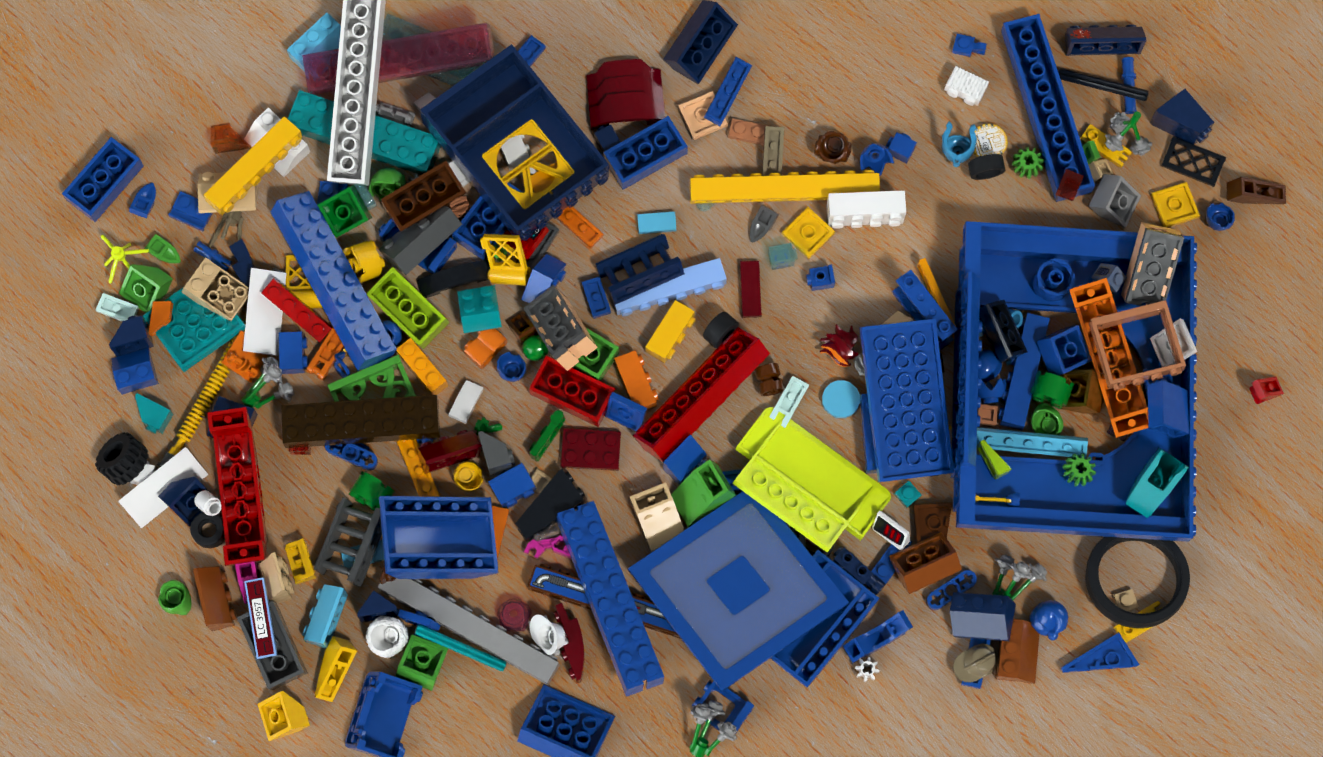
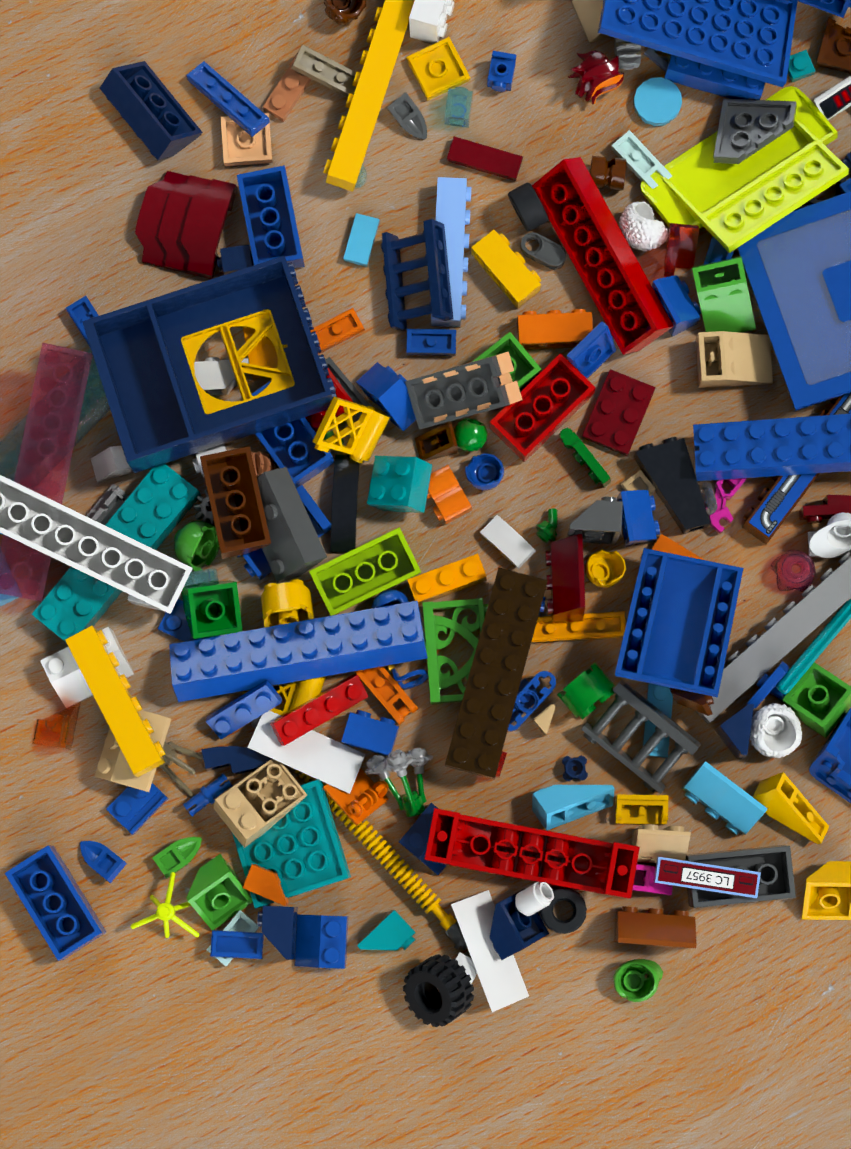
camera: 65 degrees left, 5 degrees up
none -> blue plate [206,680,282,739]
none -> blue tile [210,930,264,959]
none -> dark grey piece [521,232,566,270]
none -> medium azure slope [532,785,615,831]
none -> tan slope [533,704,556,736]
none -> dark blue plate [562,755,588,781]
none -> white hair [619,201,668,251]
none -> clear red panel [664,223,699,277]
none -> dark grey plate [713,99,797,164]

